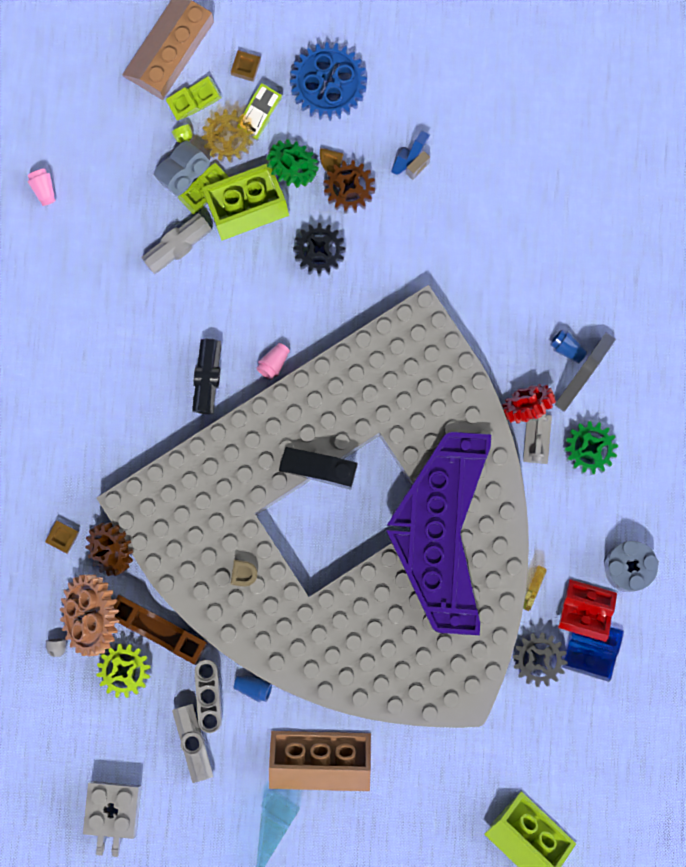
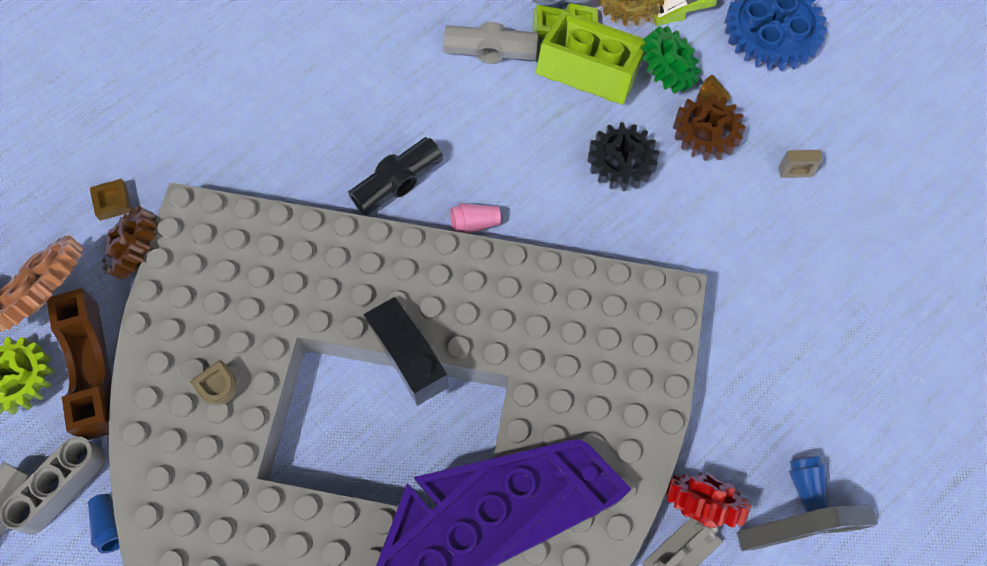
camera: 45 degrees right, 15 degrees down
blue slope [391,131,430,175] -> none

